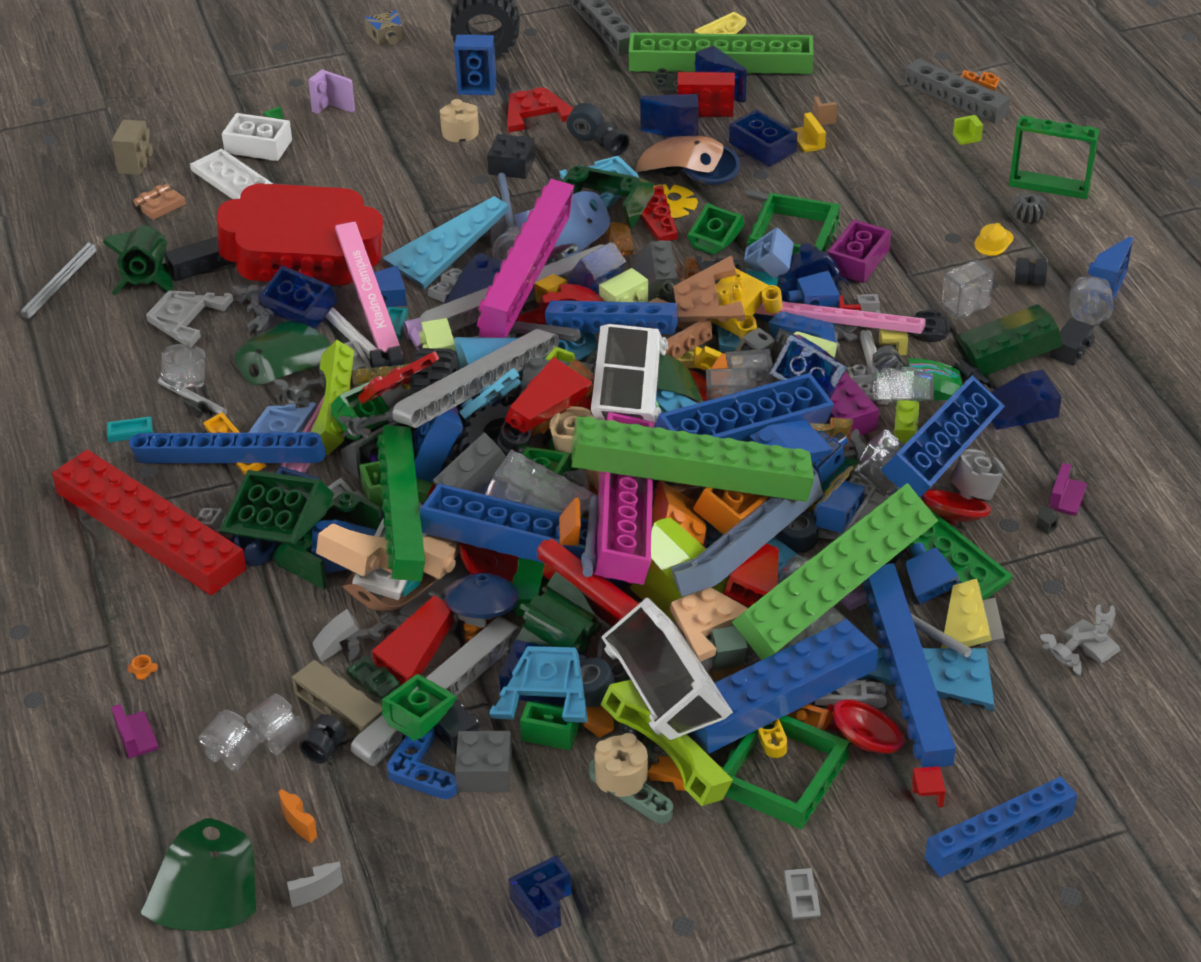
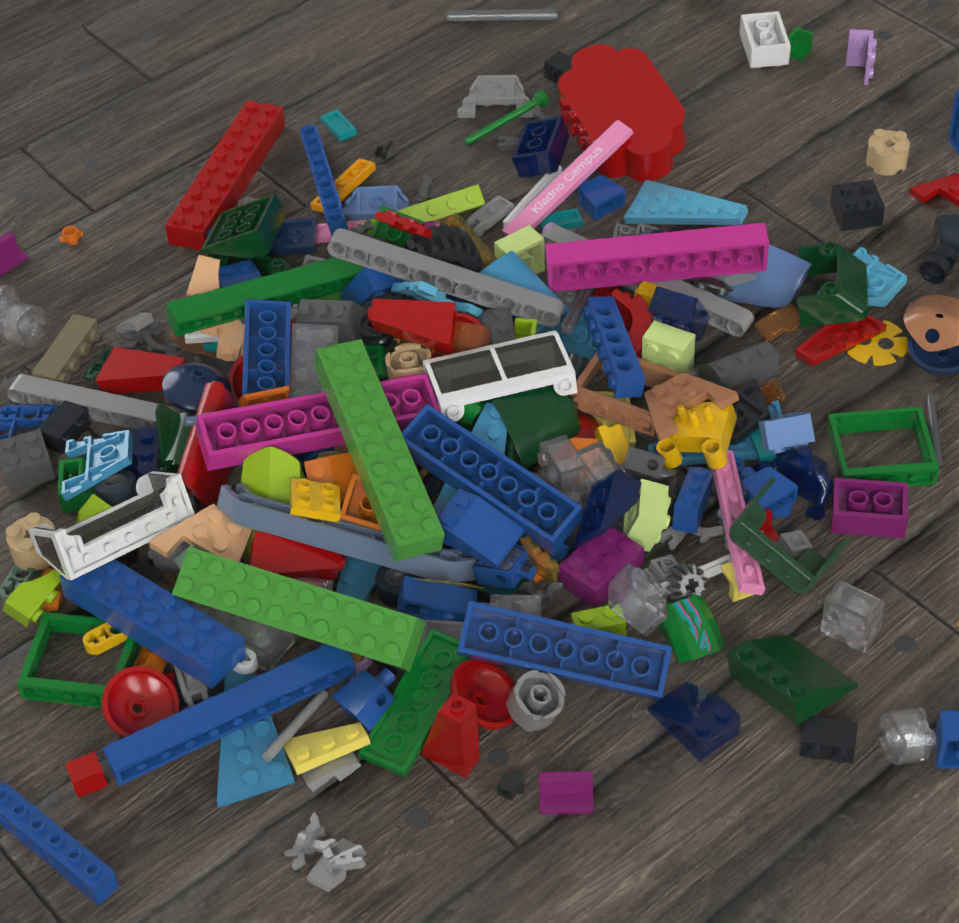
camera: 70 degrees right, 5 degrees up
dark green brick [102,225,174,295] -> none
nougat plate [133,183,186,220] -> none
light grey bar [158,376,227,415] -> none
clear brick [161,344,206,391] -> none
white plate [190,149,273,199] -> none
dark green piece [235,321,331,385] -> none
black wheel [299,714,346,764] -> none
black wheel [369,345,404,378] -> none
green slope [382,674,457,741] -> none
sand blue bar [498,173,518,247] -> none
green slope [688,203,745,255] -> none
black tile [909,310,951,343] -> none
black pin [954,358,993,391] -> none
black wheel [1015,257,1047,286] -> none
none -> yellow plate [290,478,341,523]
none -> red slope [421,693,480,778]
none -> green piece [465,90,550,145]
none -> dark green windscreen [729,477,850,594]

